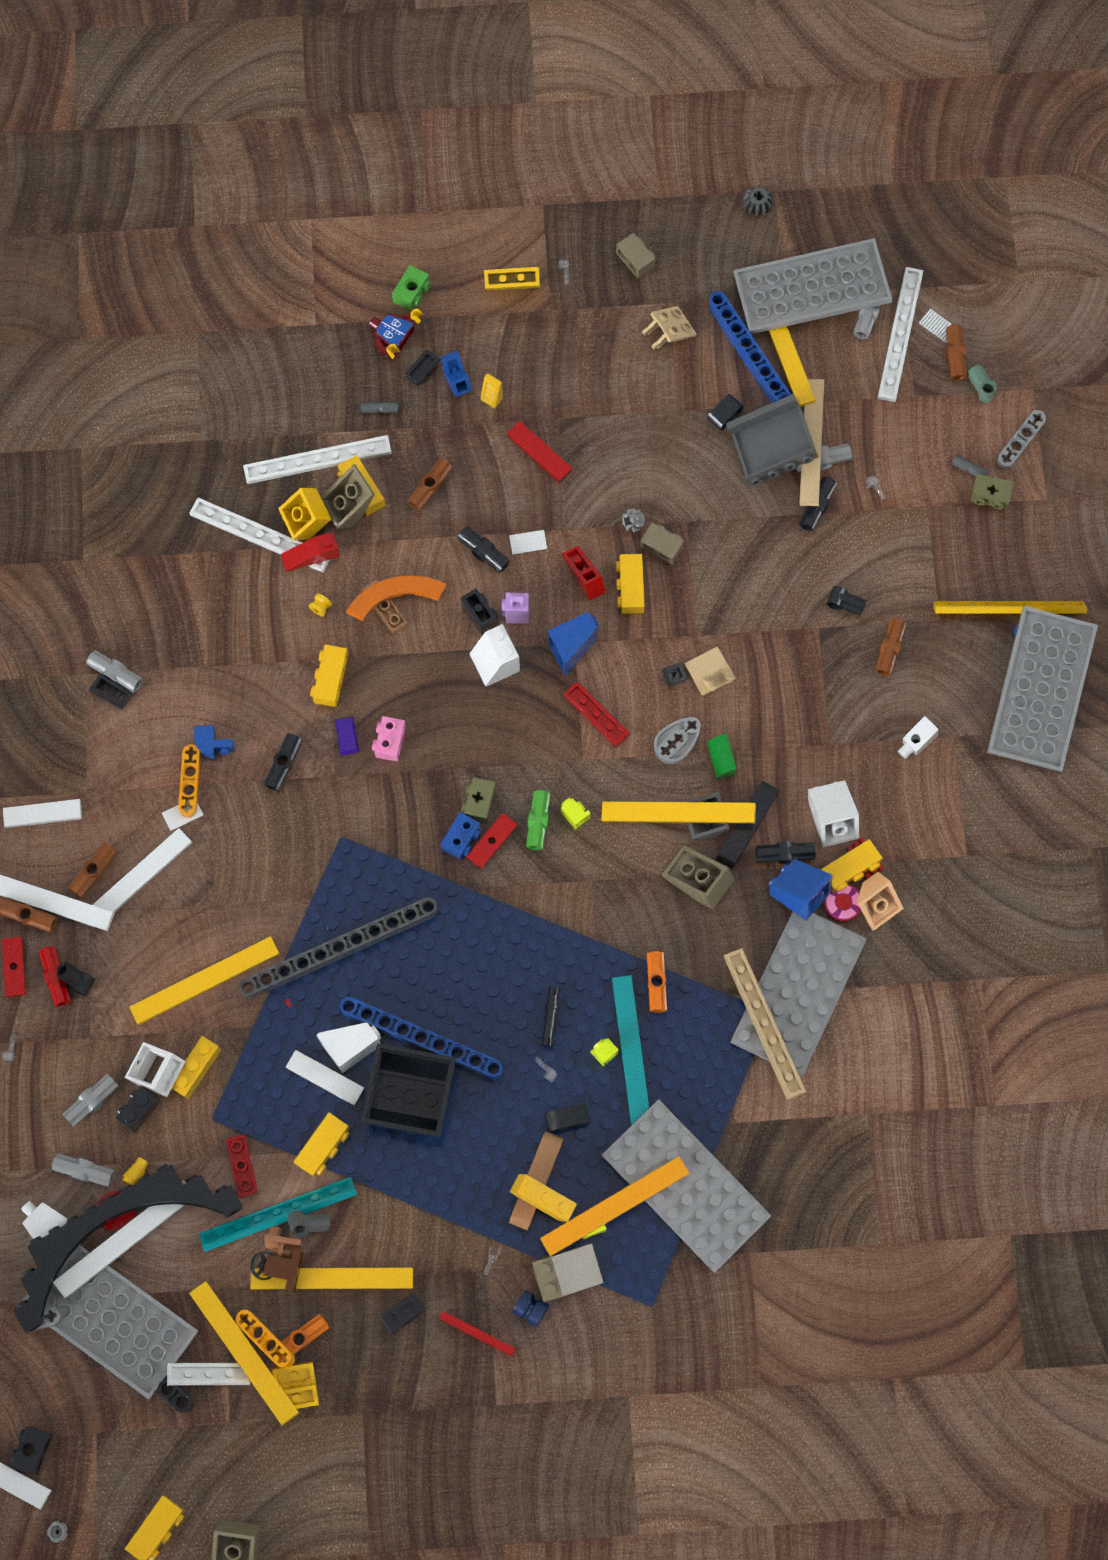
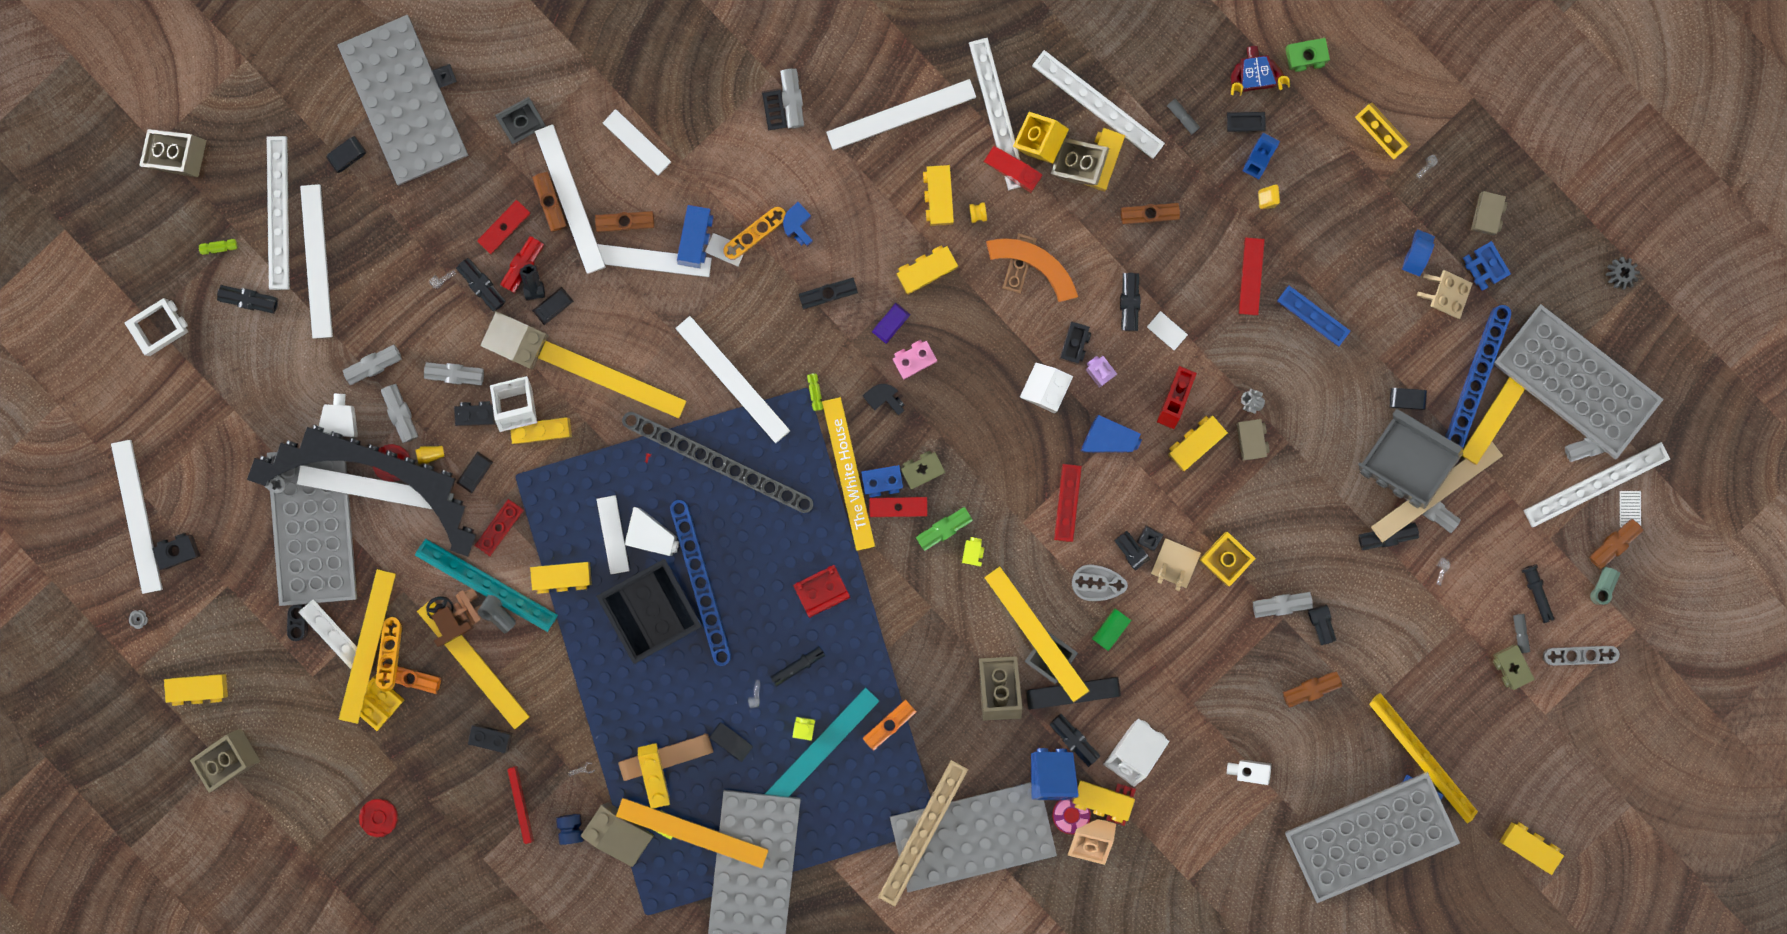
camera: 50 degrees right, 15 degrees up
none -> light grey piece [342,345,402,385]
none -> red tile [359,798,398,837]
none -> black piece [456,258,506,312]
none -> black tile [456,451,493,493]
none -> slope [480,311,549,370]
none -> black tile [532,287,574,325]
none -> white tile [676,316,790,443]
none -> blue brick [677,205,714,269]
none -> red piece [793,565,850,618]
none -> lime axle [807,373,823,411]
none -> yellow tile [822,397,875,551]
none -> white tile [826,79,976,150]
none -> black brick [862,384,905,416]
none -> yellow brick [923,165,954,226]
none -> black piece [1114,531,1151,571]
none -> yellow brick [1199,532,1256,587]
none -> light grey piece [1253,592,1313,618]
none -> blue plate [1277,286,1350,347]
none -> blue brick [1402,229,1435,277]
none -> blue plate [1463,241,1511,291]
none -> black pin [1521,564,1555,623]

